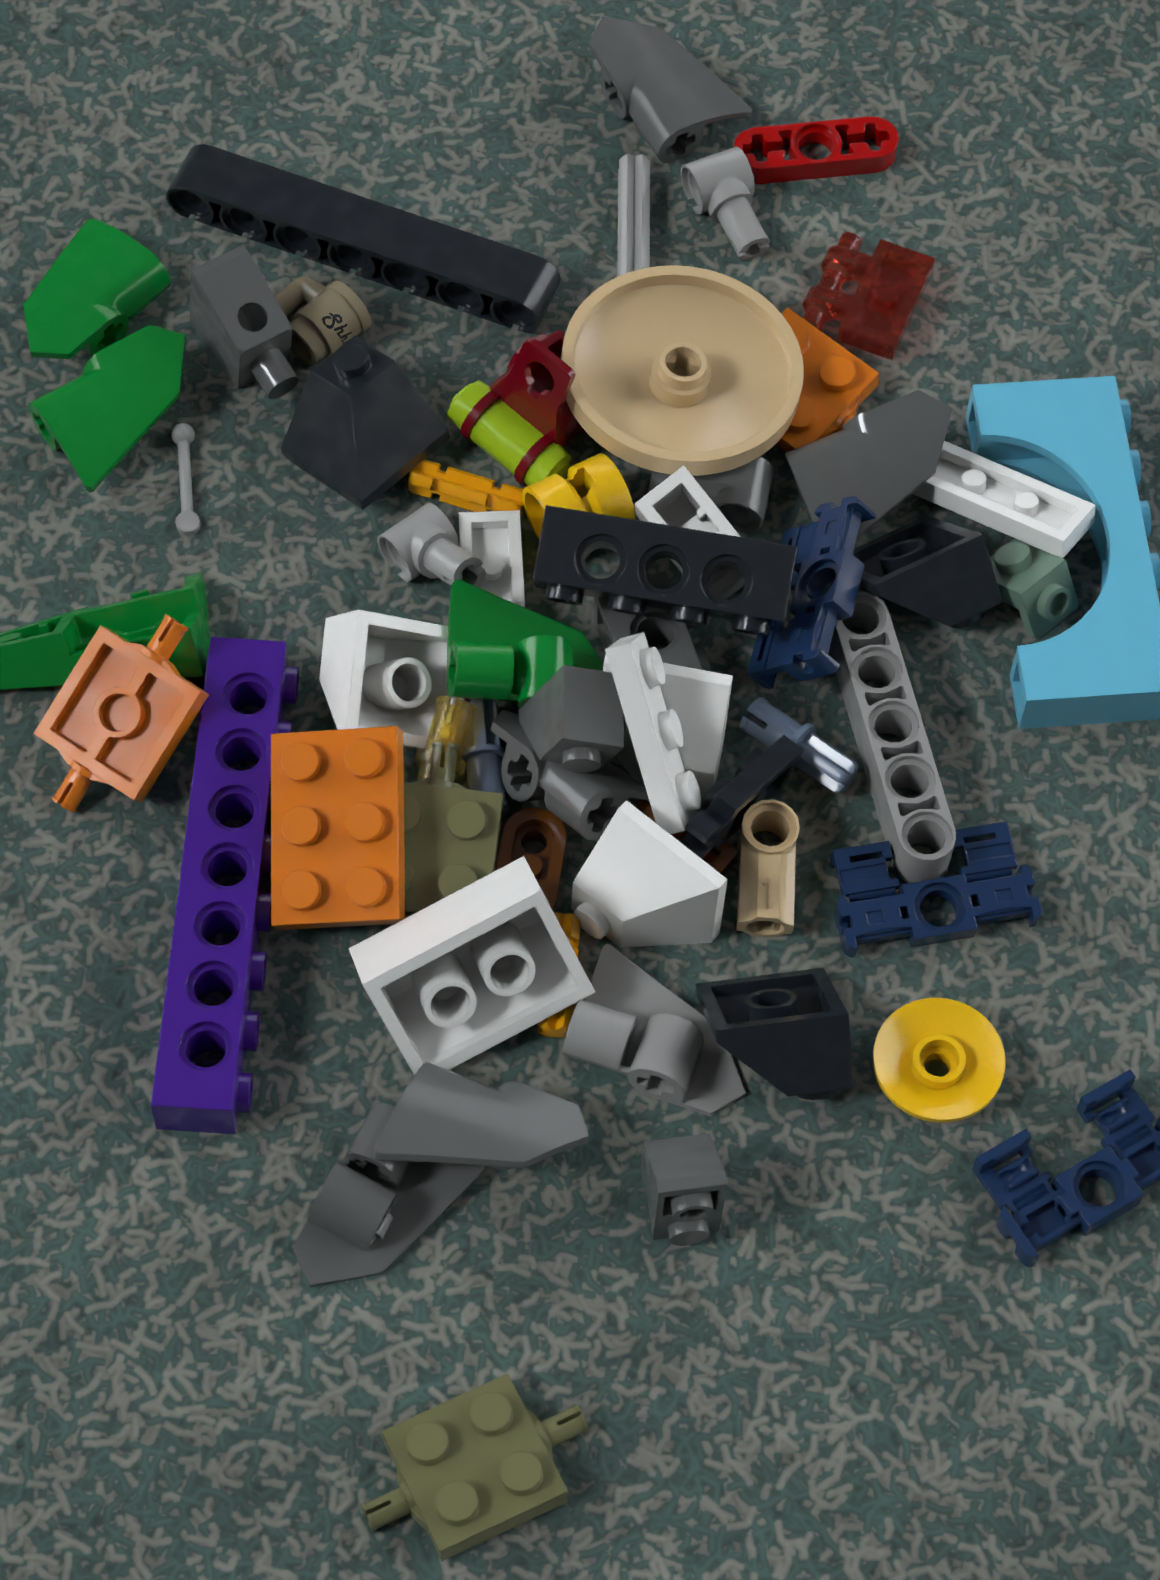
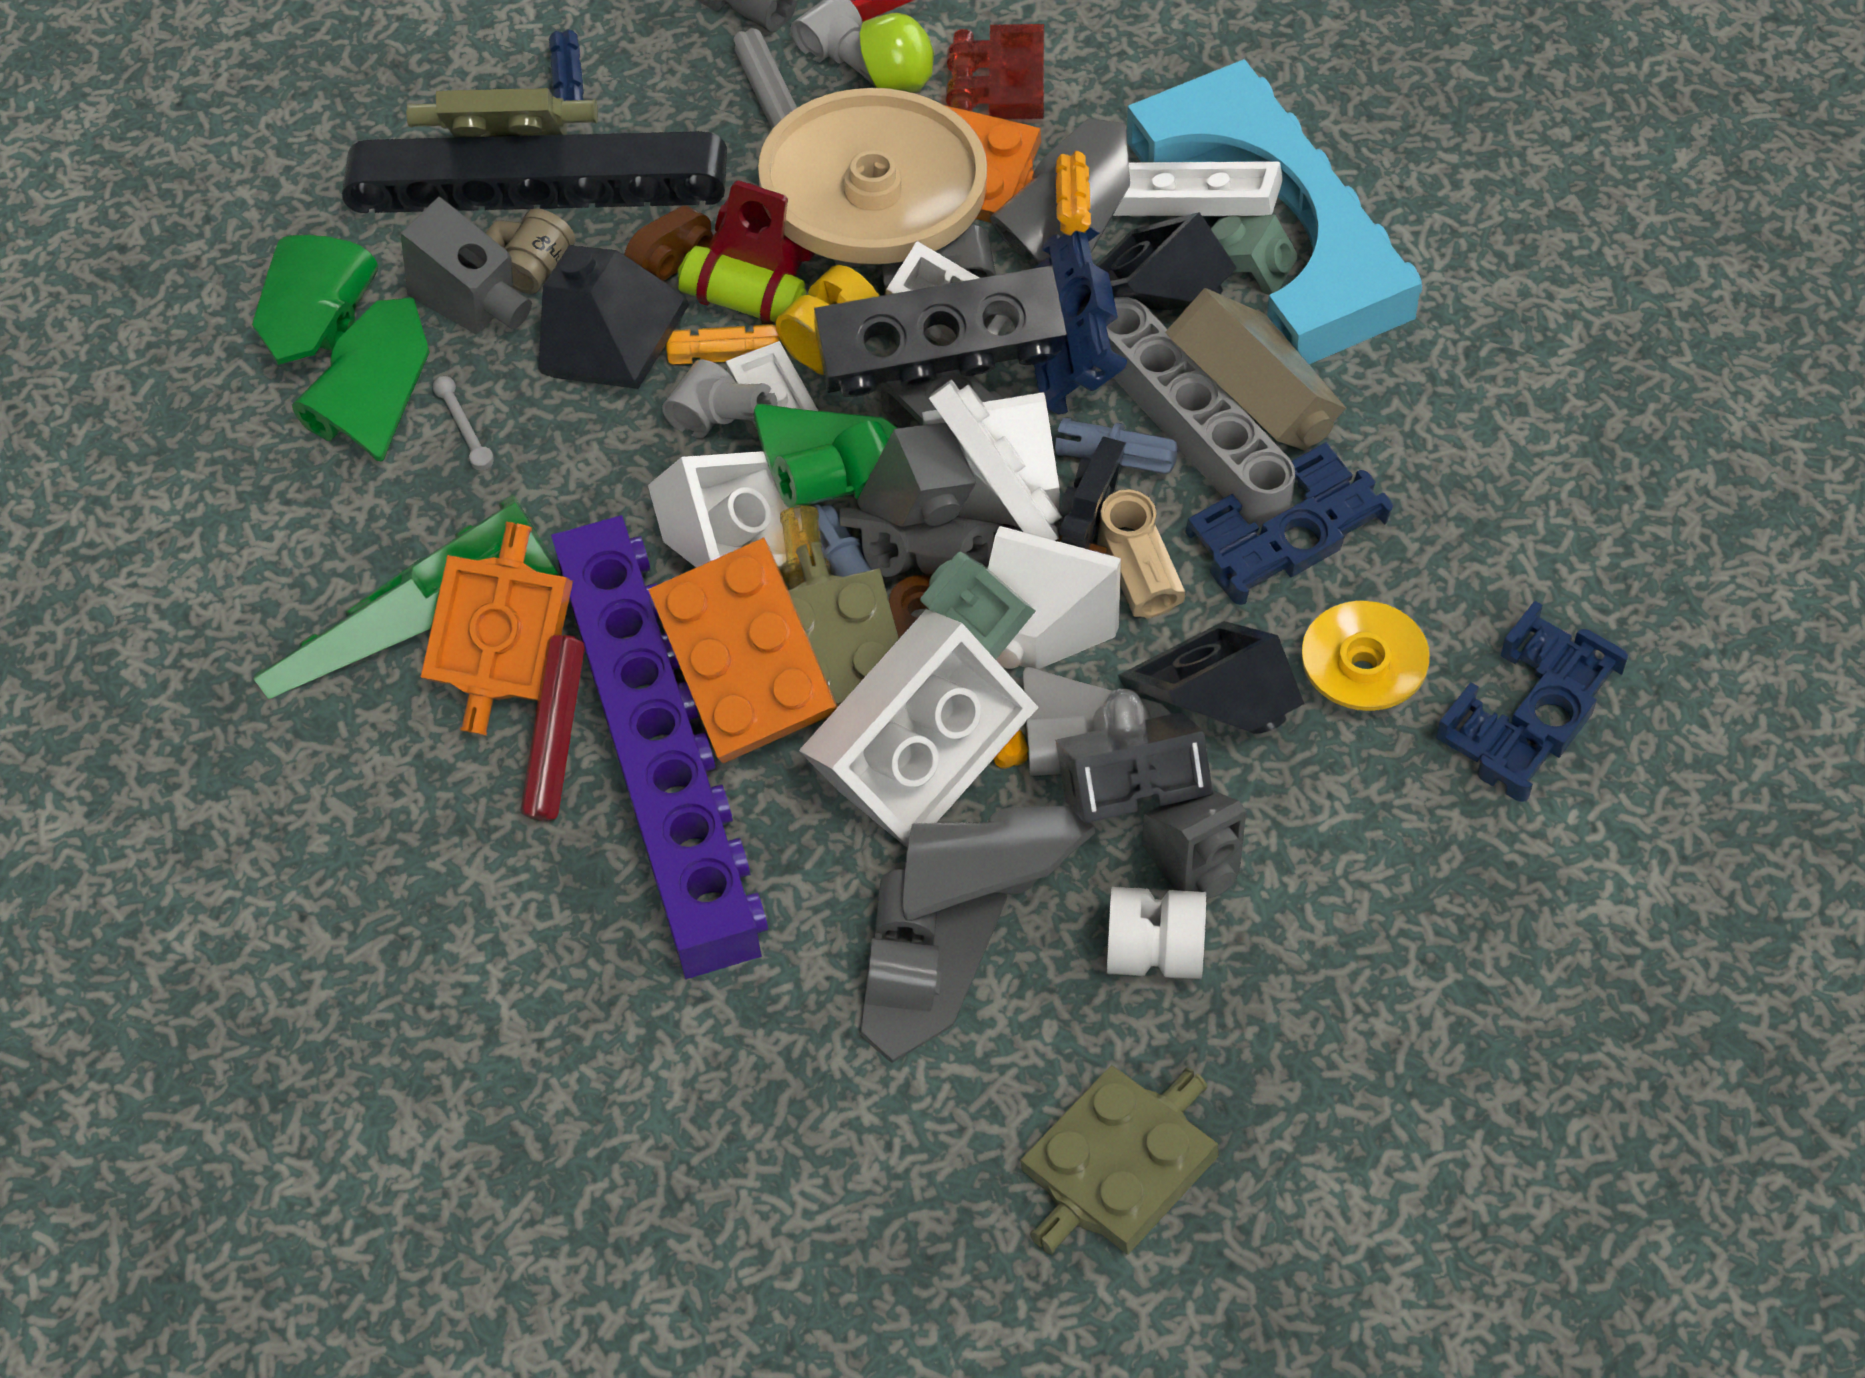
camera: 15 degrees left, 5 degrees down
none -> olive plate [406,88,598,137]
none -> dark red axle [520,635,585,821]
none -> dark blue axle [549,29,584,101]
none -> reddish brown plate [624,205,713,281]
none -> lime hair [859,13,934,93]
none -> sand green bracket [920,552,1036,660]
none -> black piece [1055,689,1213,823]
none -> light orange axle [1056,150,1091,236]
none -> white wheel [1107,887,1206,979]
none -> dark tan slope [1165,288,1346,450]

